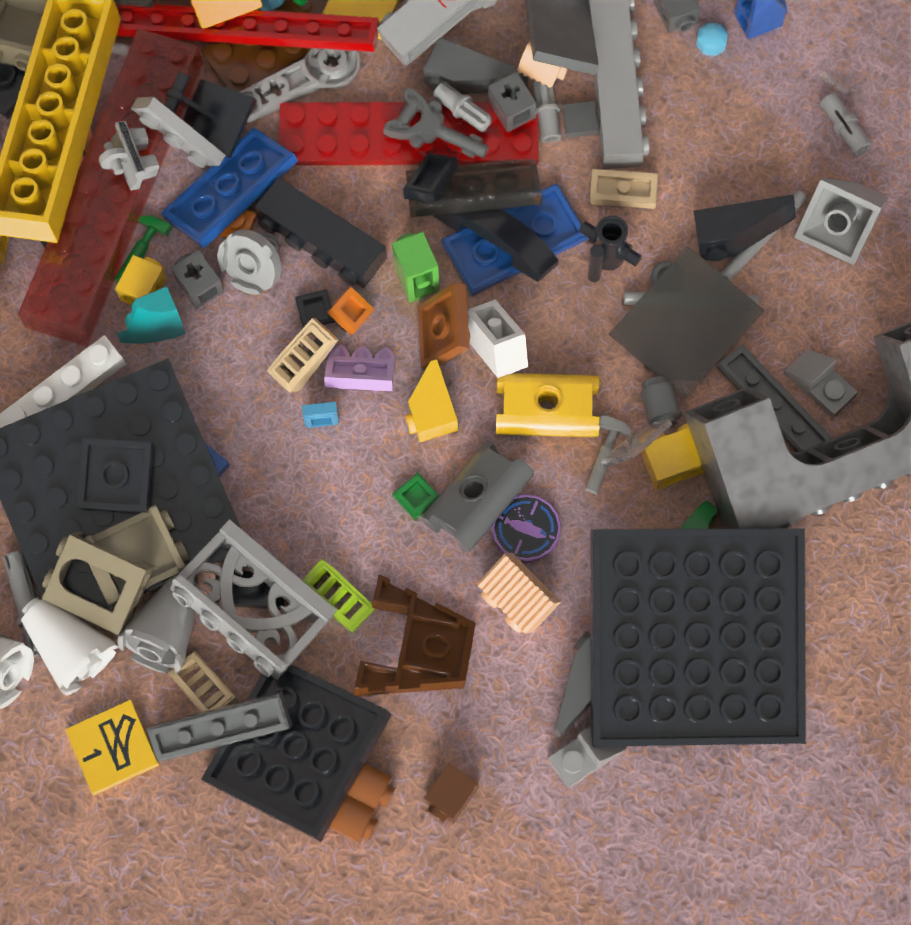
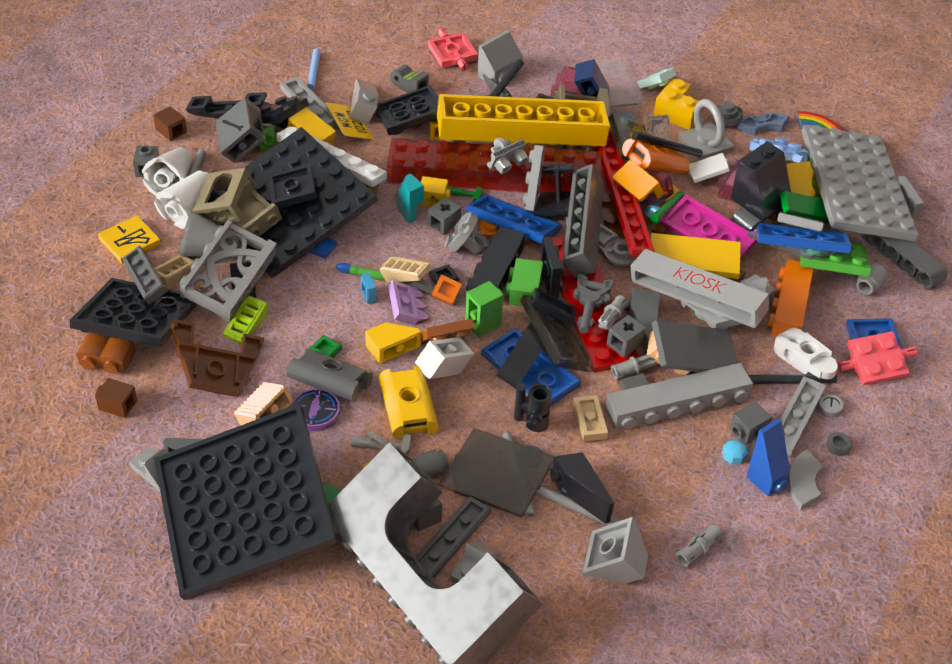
camera: 70 degrees right, 25 degrees down
none -> bright green piece [335,263,385,281]
none -> bright green brick [506,258,543,308]
none -> black plate [540,237,565,299]
none -> dark grey brick [563,164,604,278]

